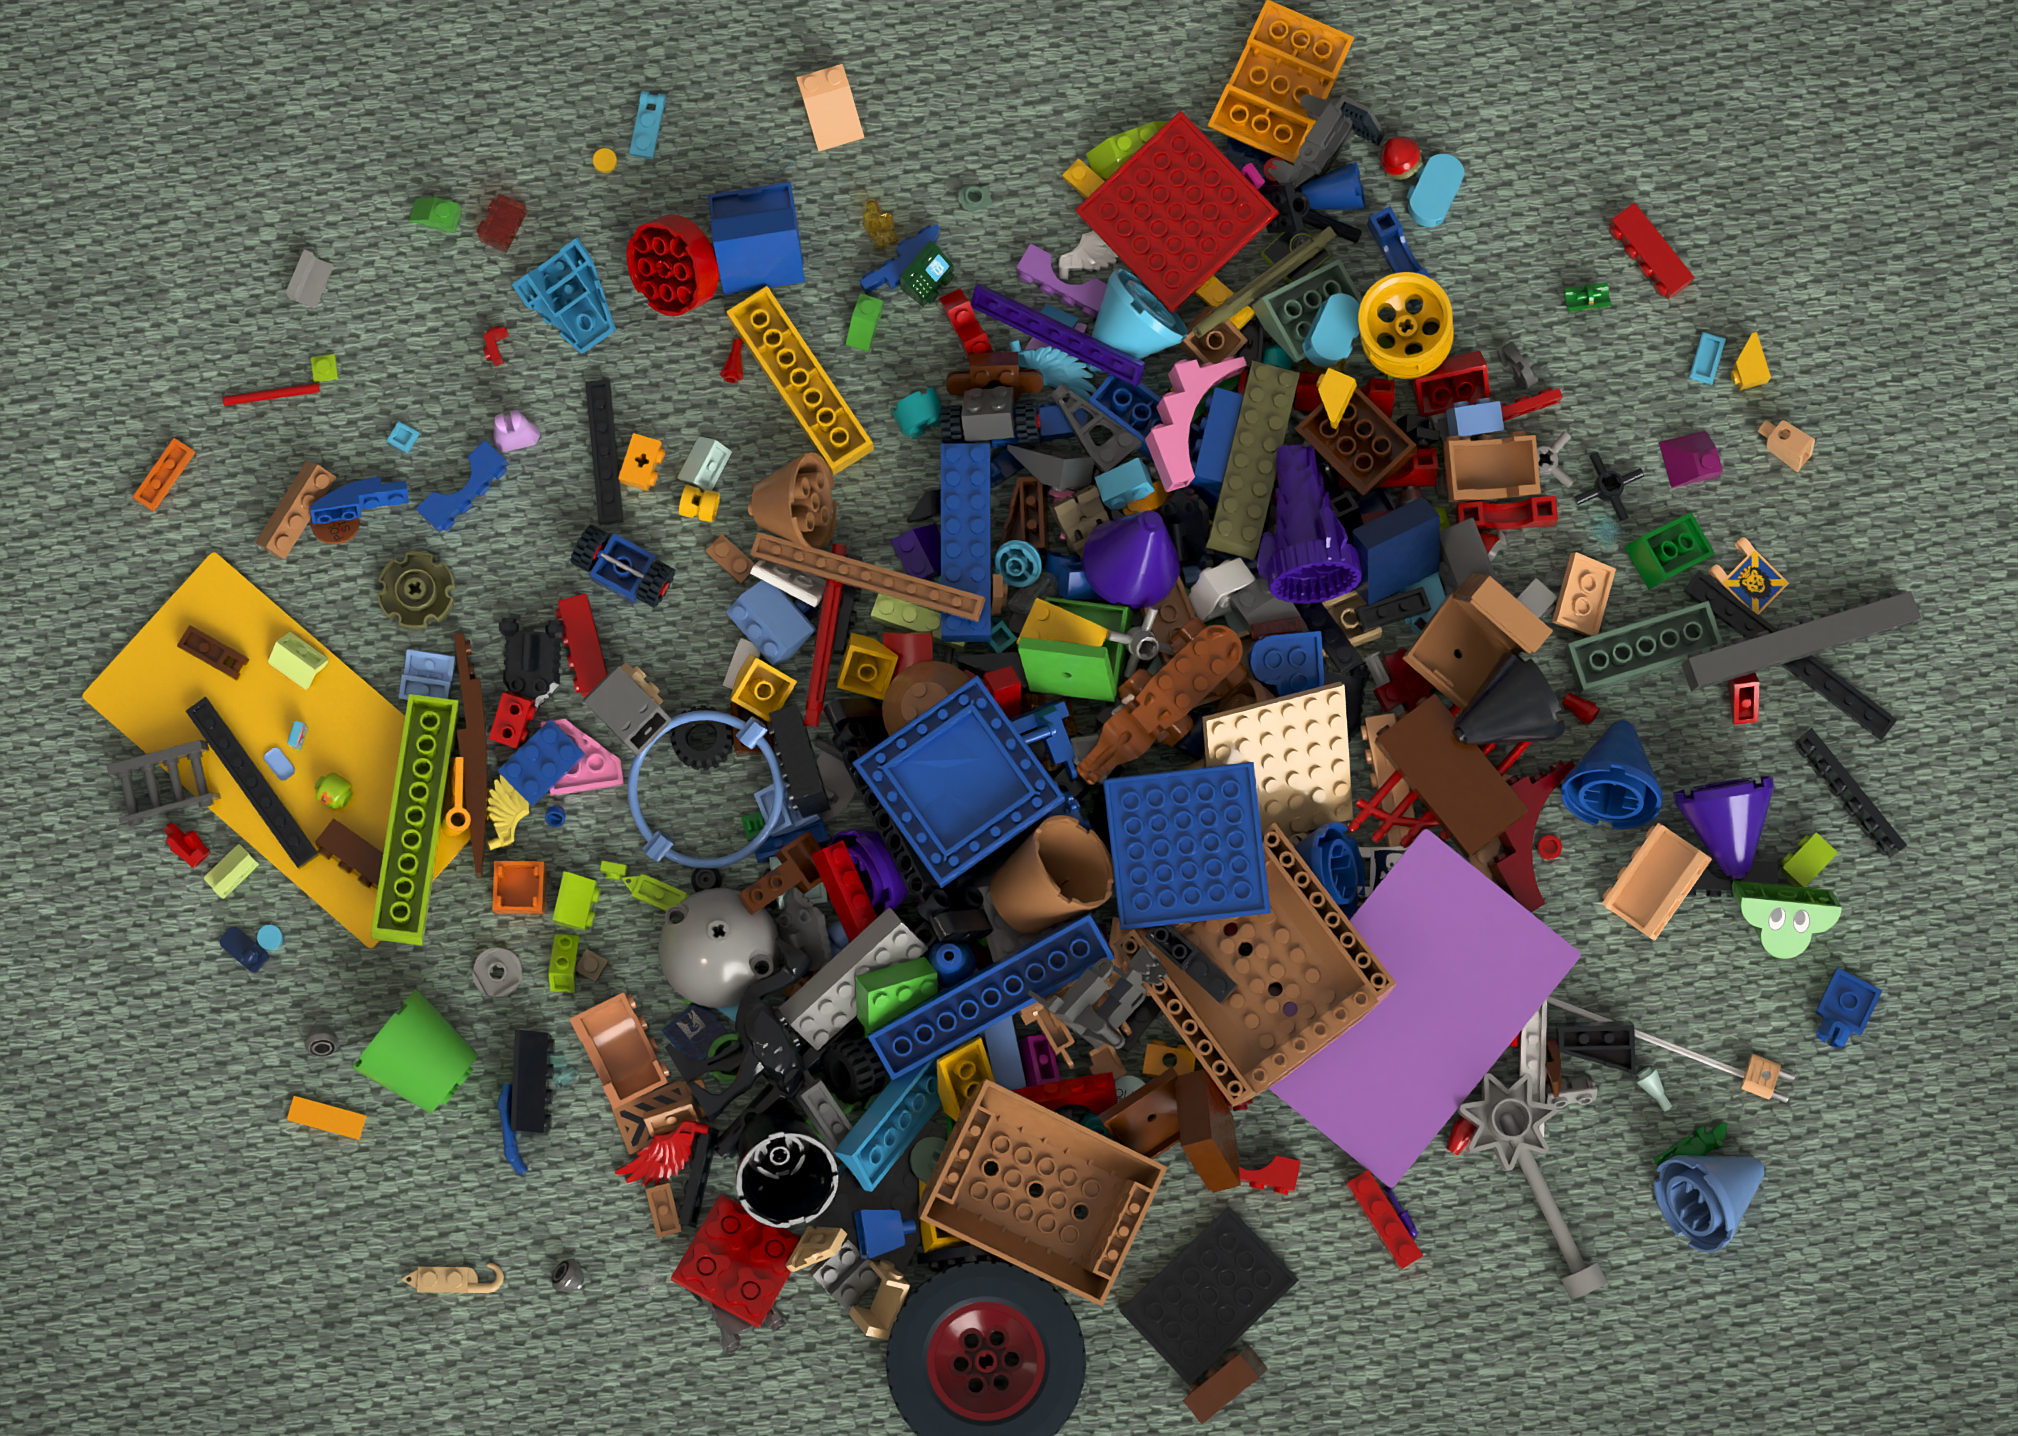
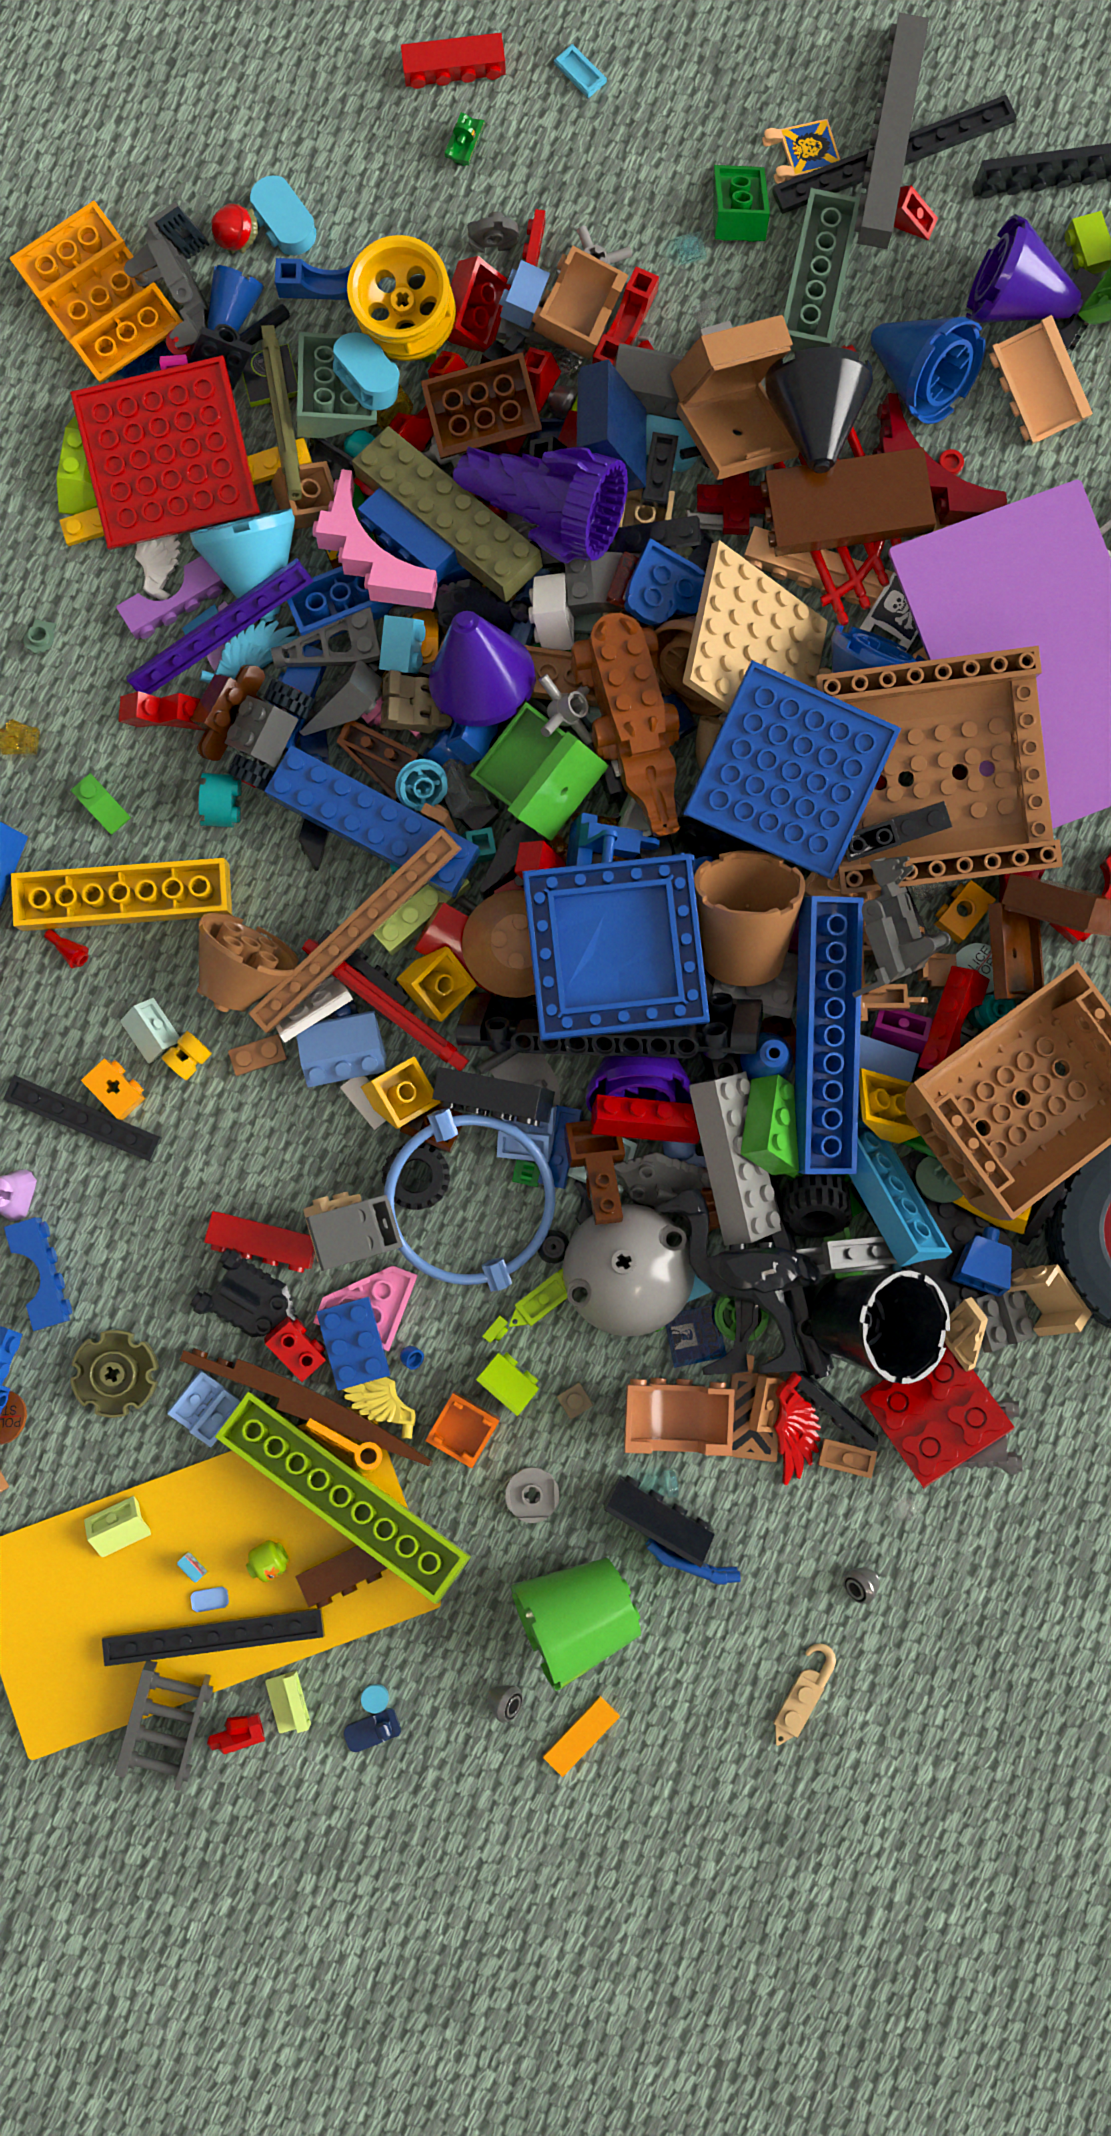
camera: 65 degrees left, 5 degrees up
reddish brown plate [177,625,250,681] -> none
lime bracket [548,934,579,993] -> none
brick [570,524,676,608] -> none
blue slope [860,224,940,295] -> none
dark purple slope [891,524,941,581] -> none
dark green slope [899,240,954,307] -> none
yellow slope [1016,598,1109,647] -> none
yellow slope [1316,368,1357,429] -> none
light nougat plate [1552,552,1616,637] -> none
black bar [1574,452,1644,522] -> none
magenta slope [1659,431,1723,488] -> none
yellow slope [1730,332,1771,391] -> none
light nougat torso [1758,420,1815,472] -> none

